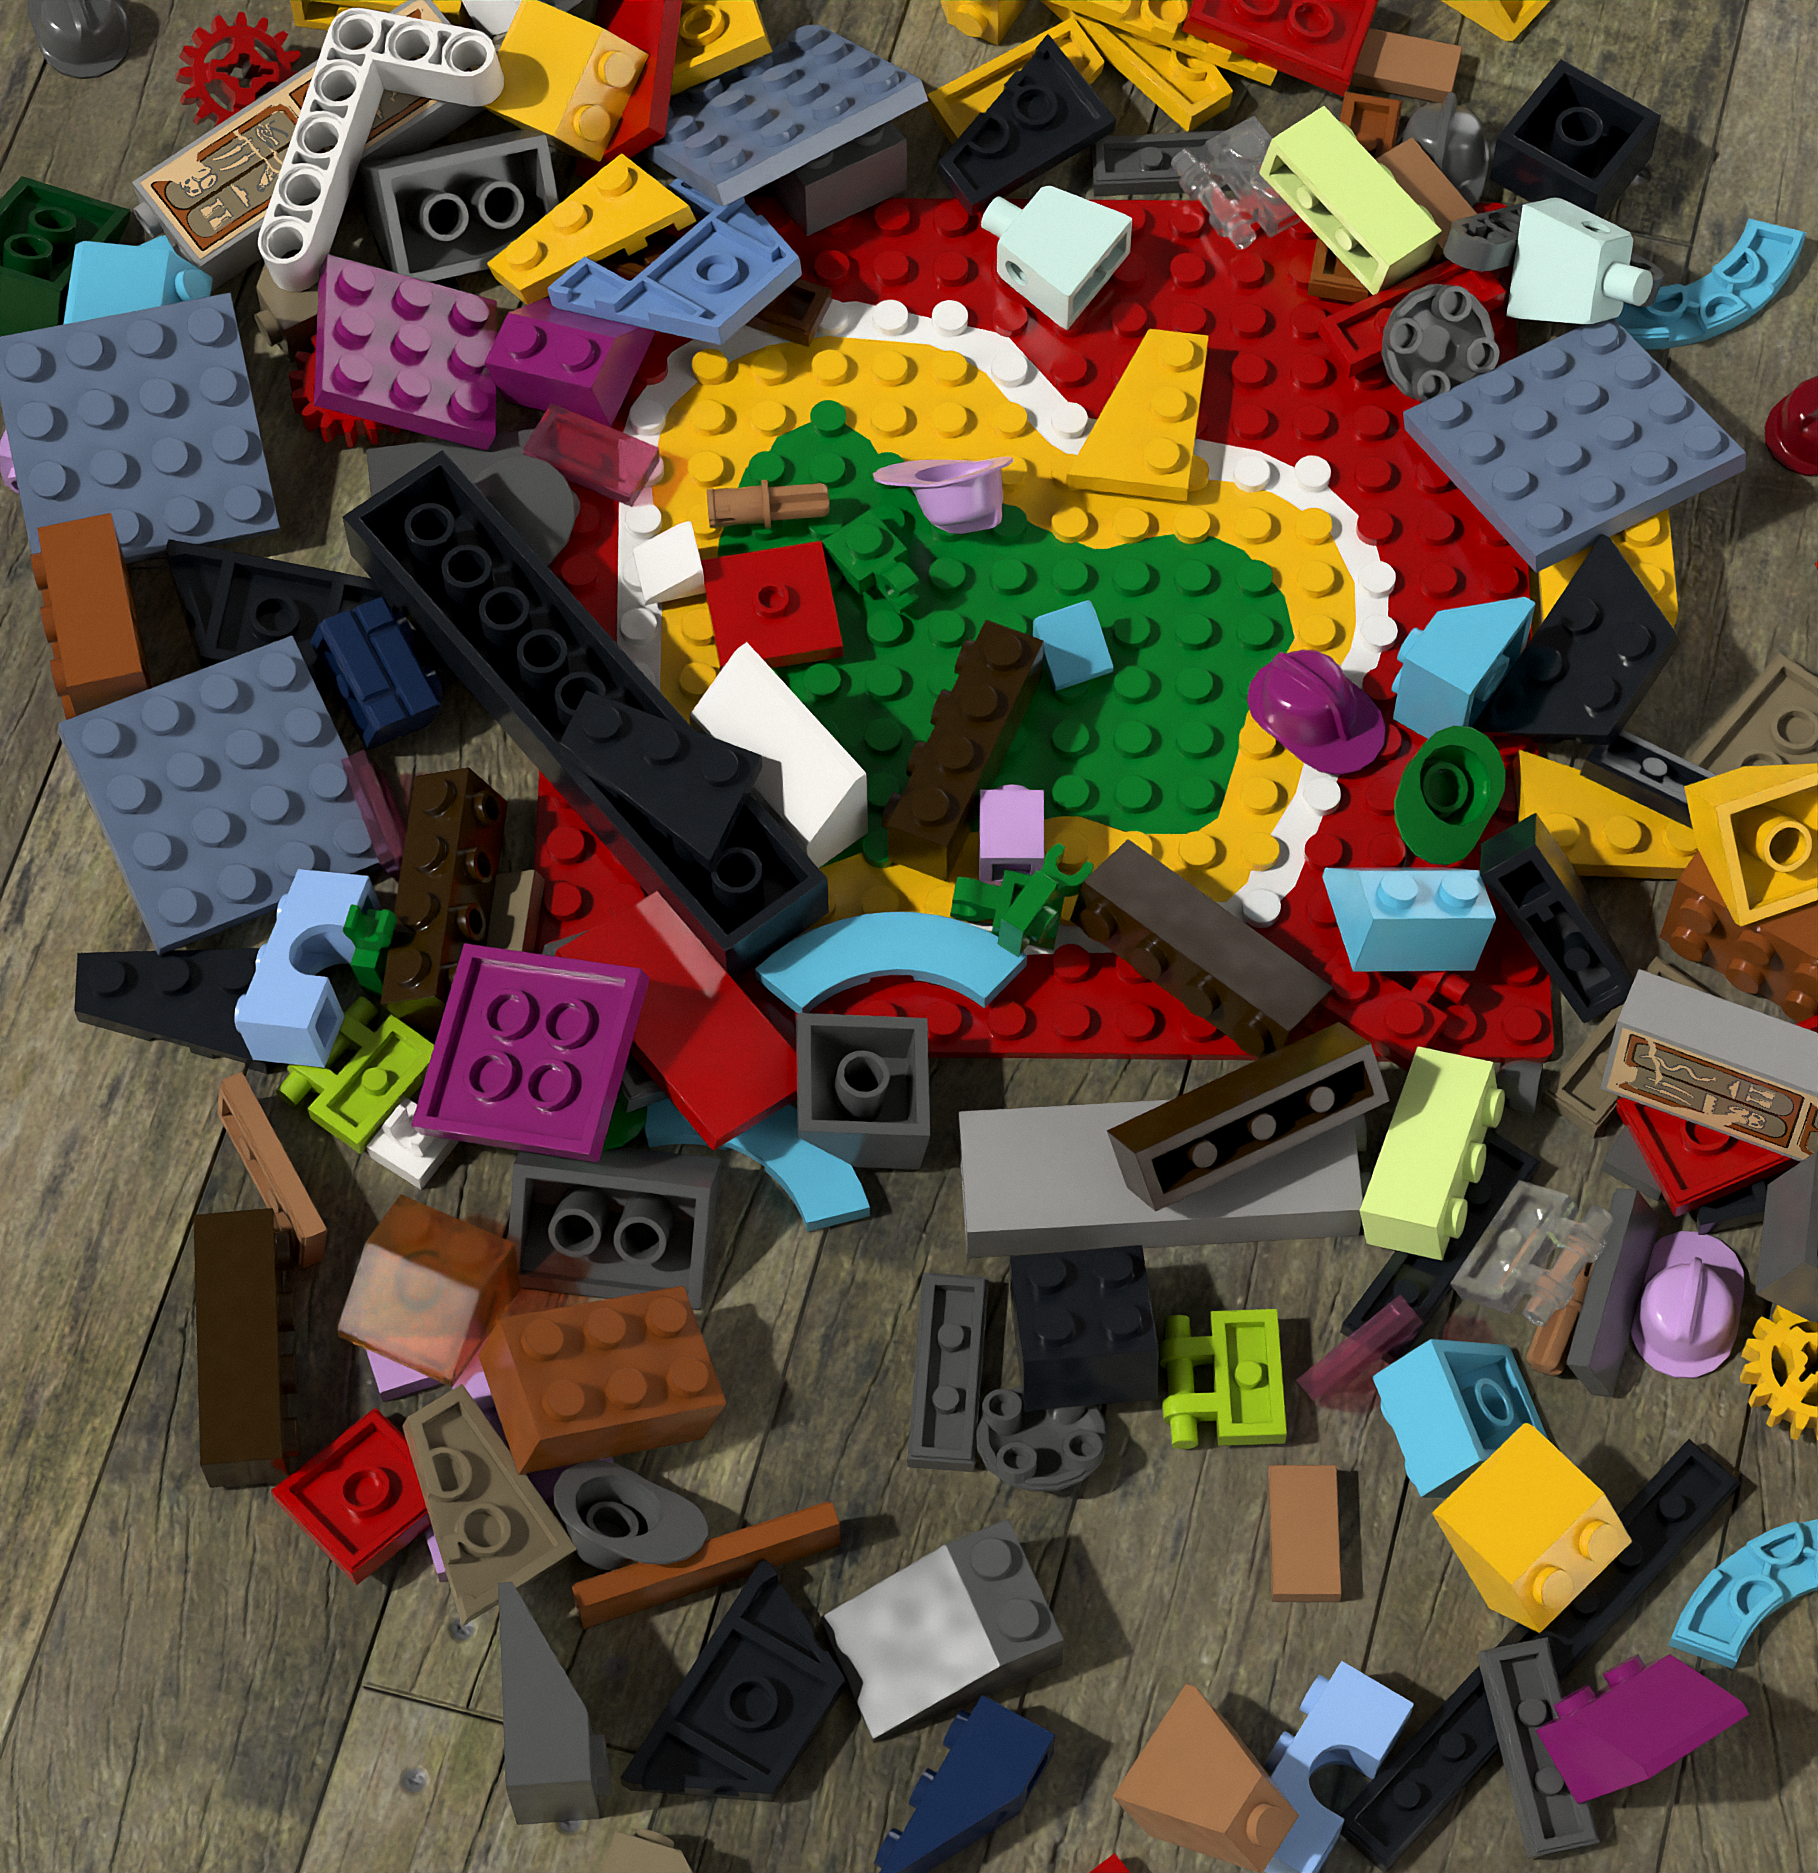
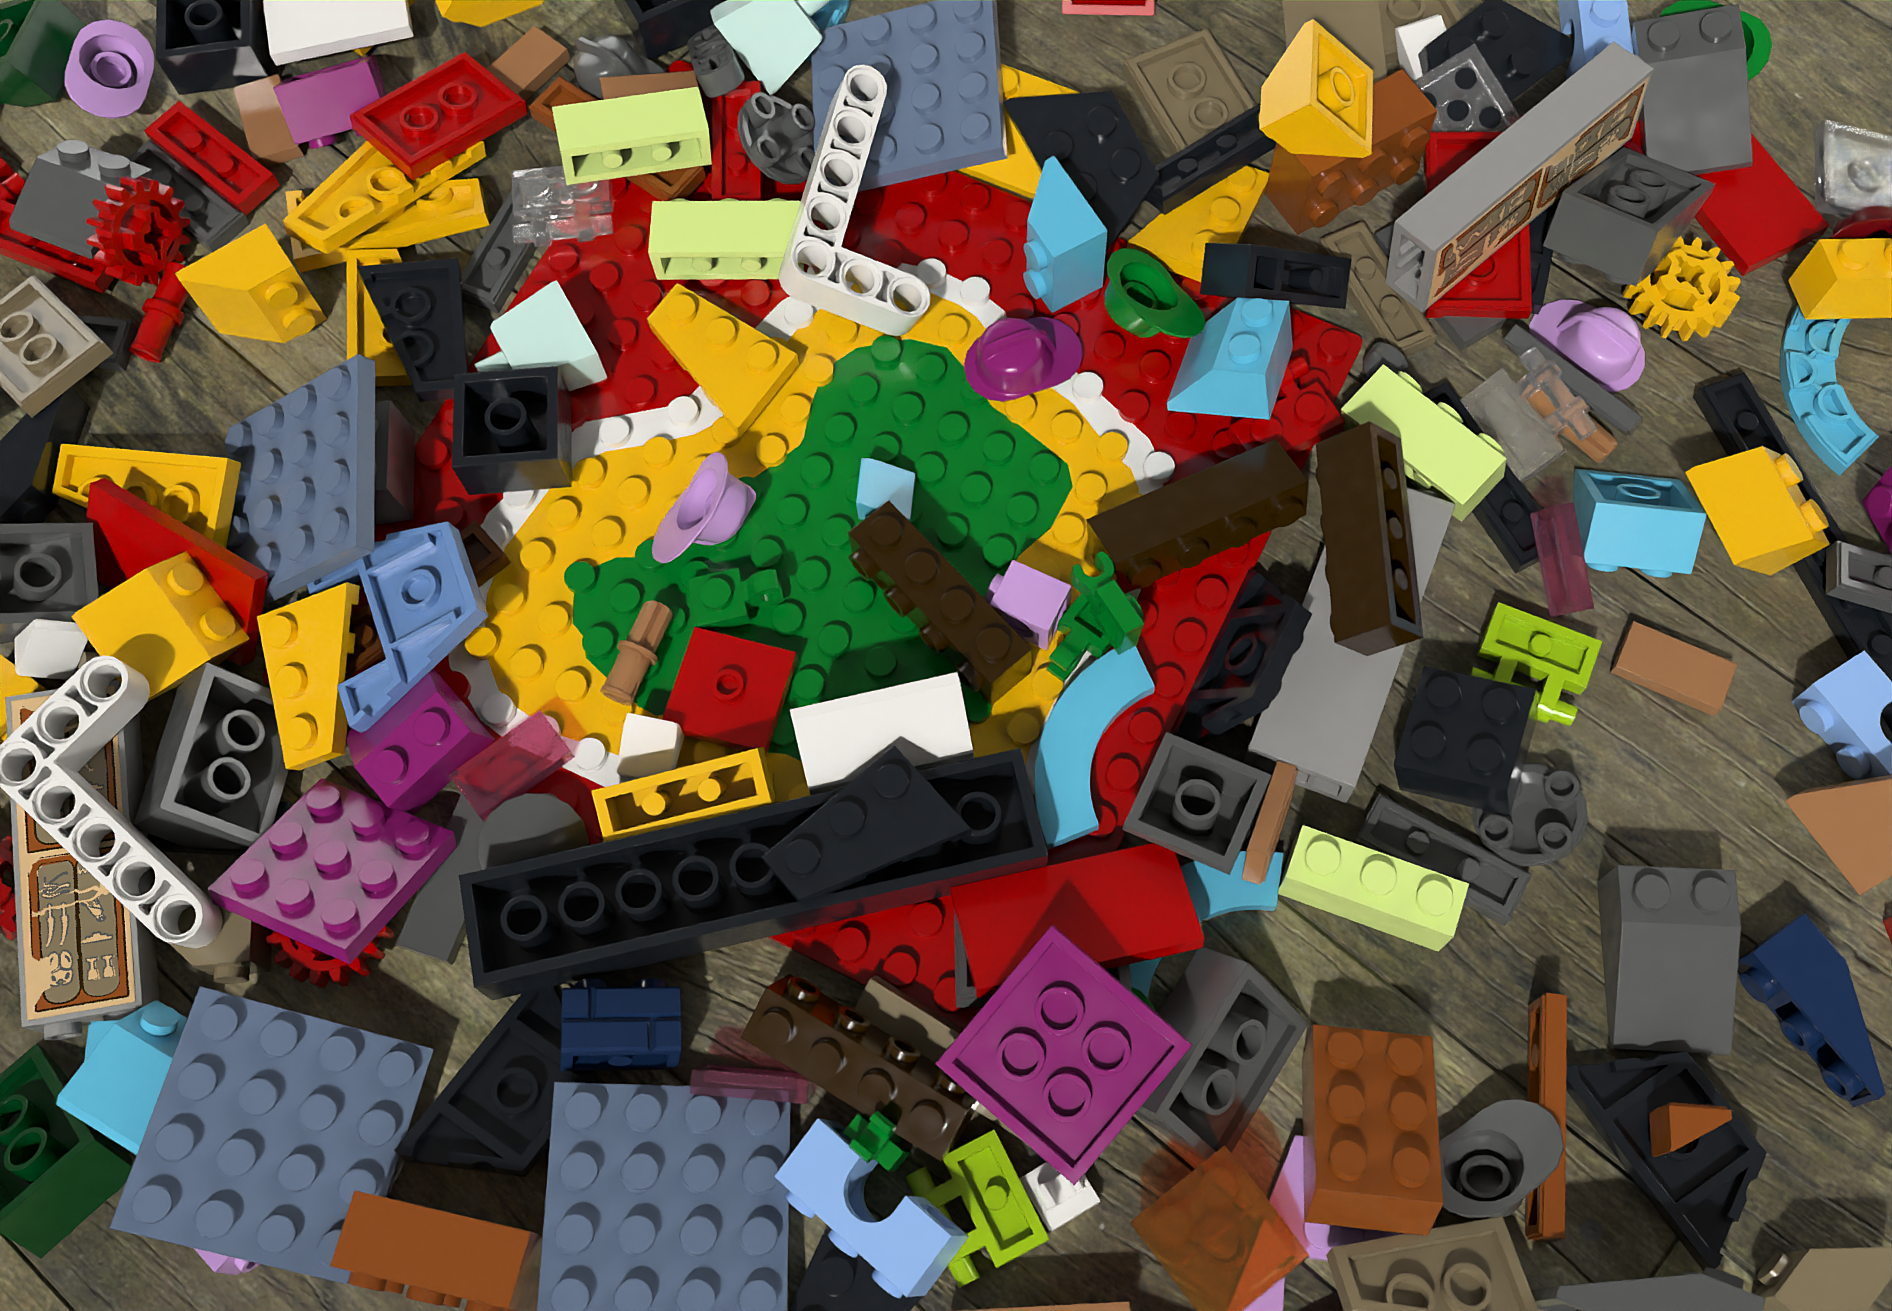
camera: 60 degrees left, 5 degrees up
none -> black brick [452,366,572,495]
none -> yellow brick [591,747,777,842]
none -> yellowish green brick [648,198,804,280]
none -> white beam [779,65,930,336]
none -> black wing [1170,569,1312,745]
none -> medium nougat tile [1242,760,1298,885]
none -> yellowish green brick [1278,825,1469,952]
none -> dark orange slope [1649,1103,1732,1157]

